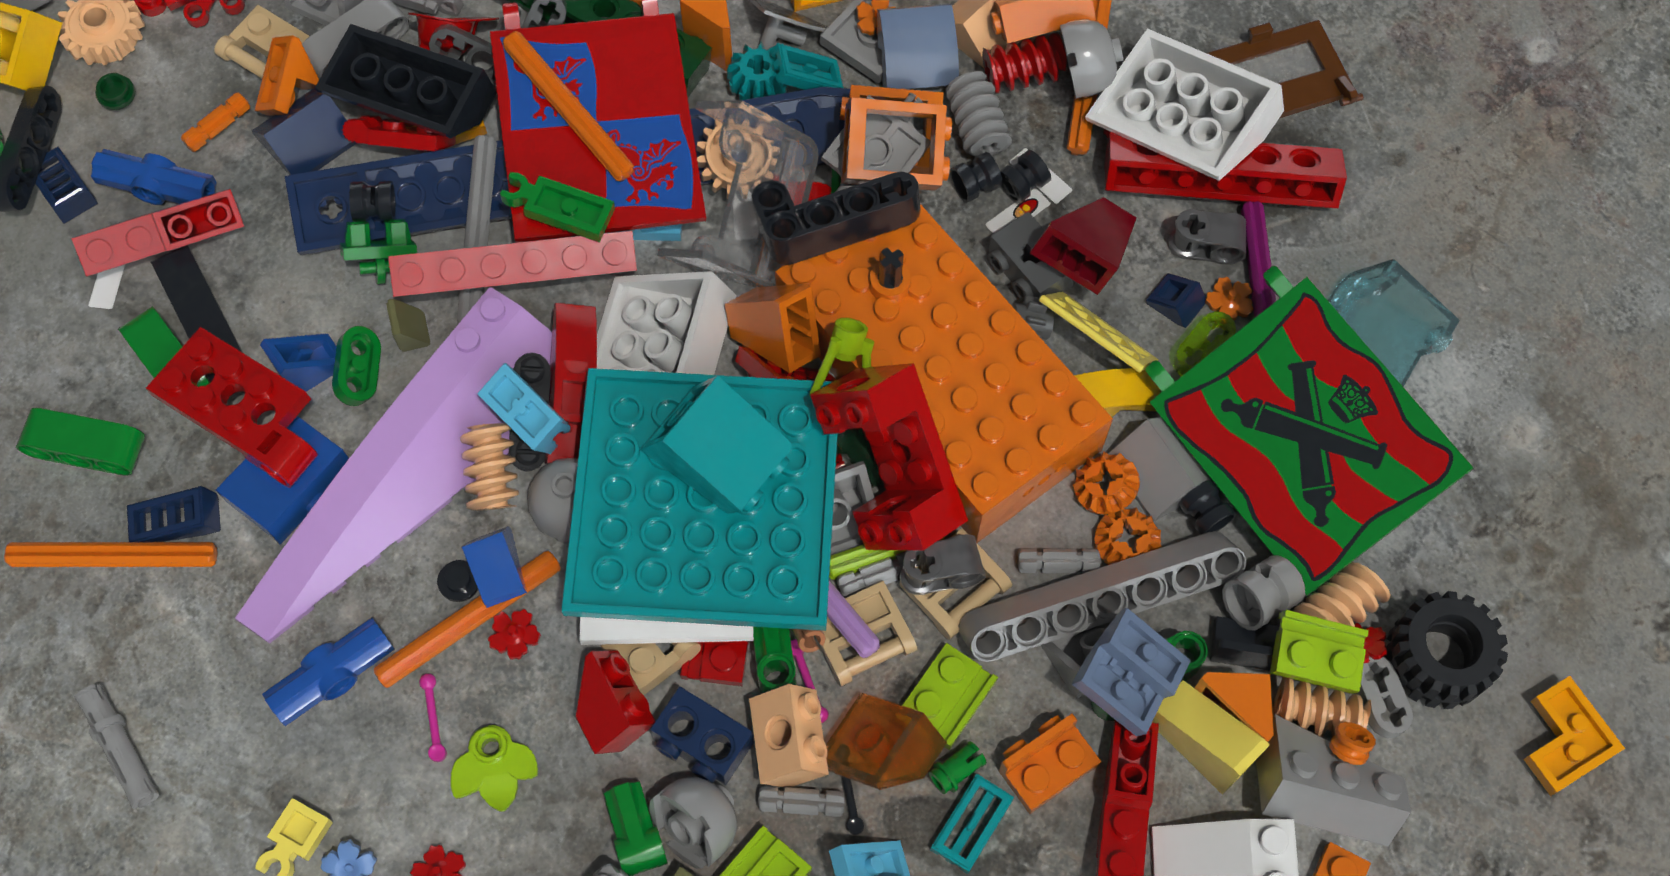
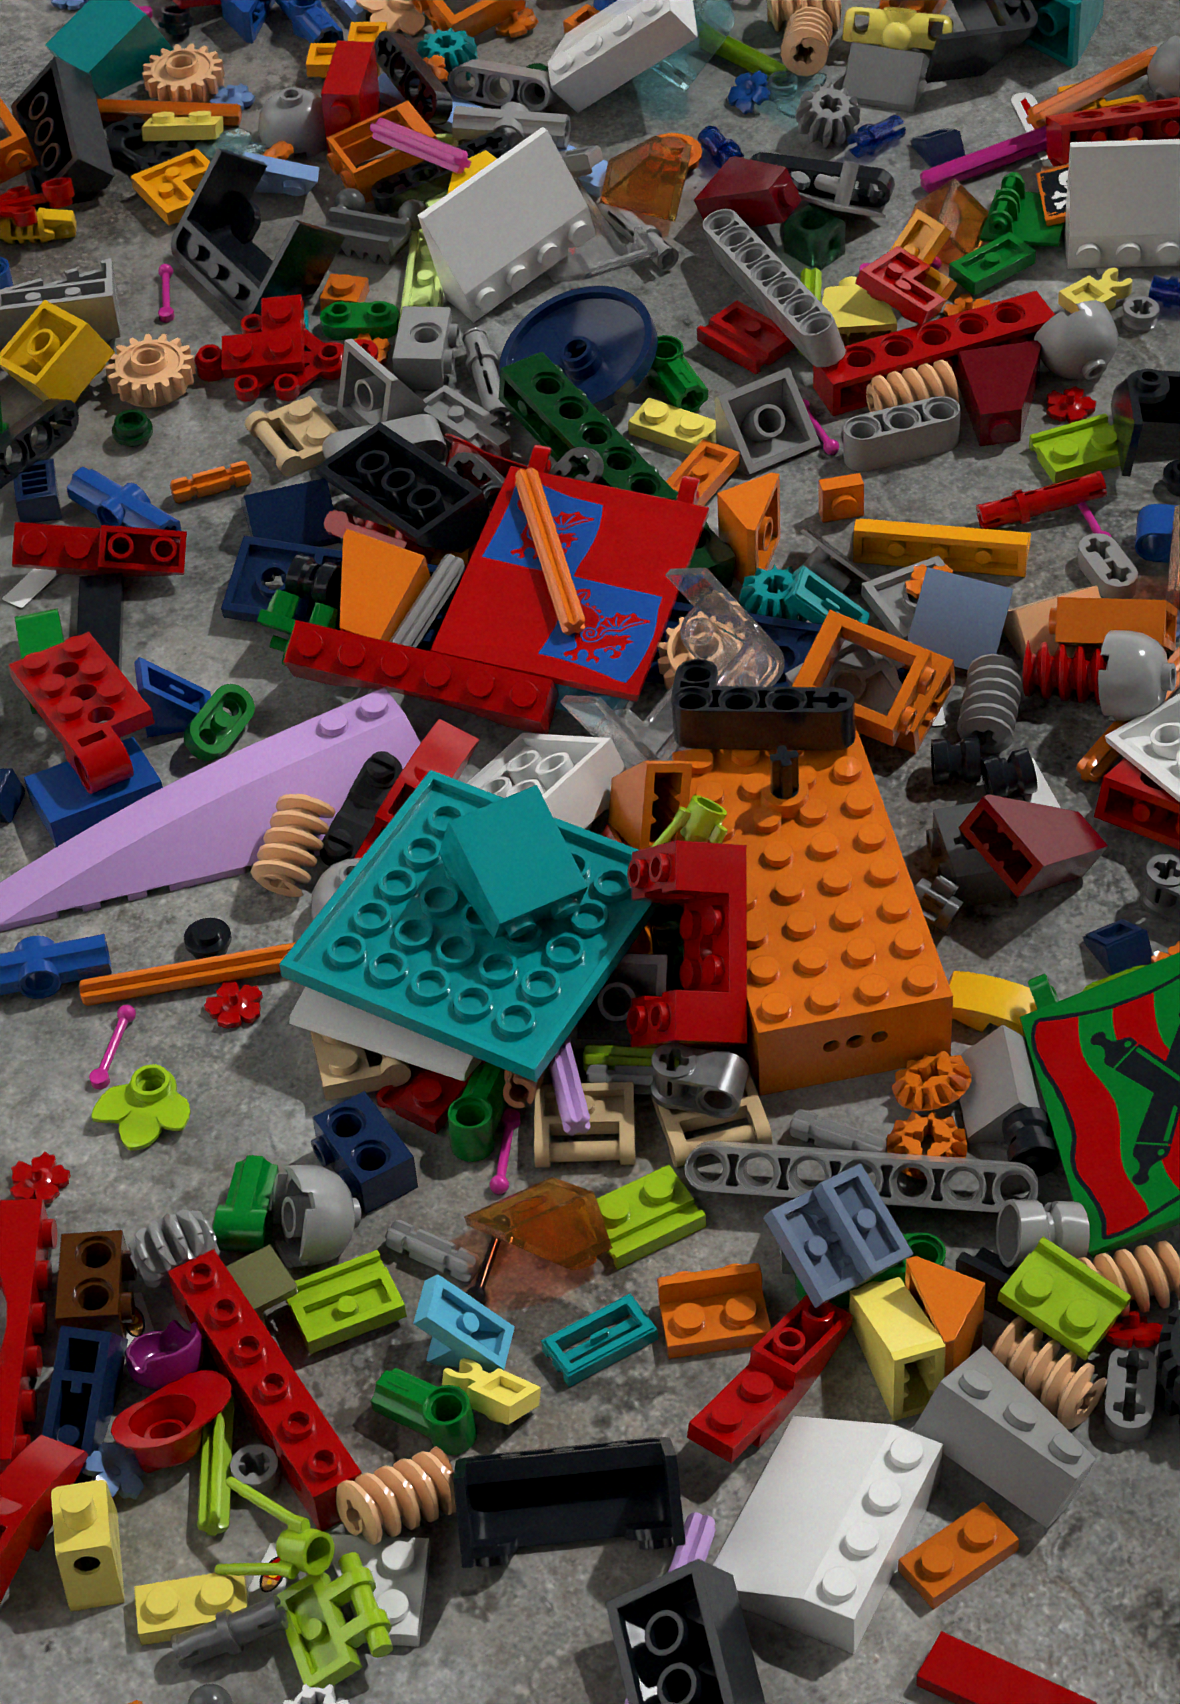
camera: 30 degrees right, 20 degrees down
orange slope [255,35,319,116] -> none
olive slope [386,299,430,352] -> none
blue slope [462,526,527,608] -> none
medium azure hinge [477,363,571,454] -> none
green plate [500,172,615,242] -> none
red slope [576,650,656,754] -> none
light nougat brick [749,684,829,788] -> none
green pin [929,741,987,794] -> none
light yellow window [1039,291,1159,372] -> none
orange bush [1329,722,1376,765] -> none
none -> orange slope [339,529,430,641]

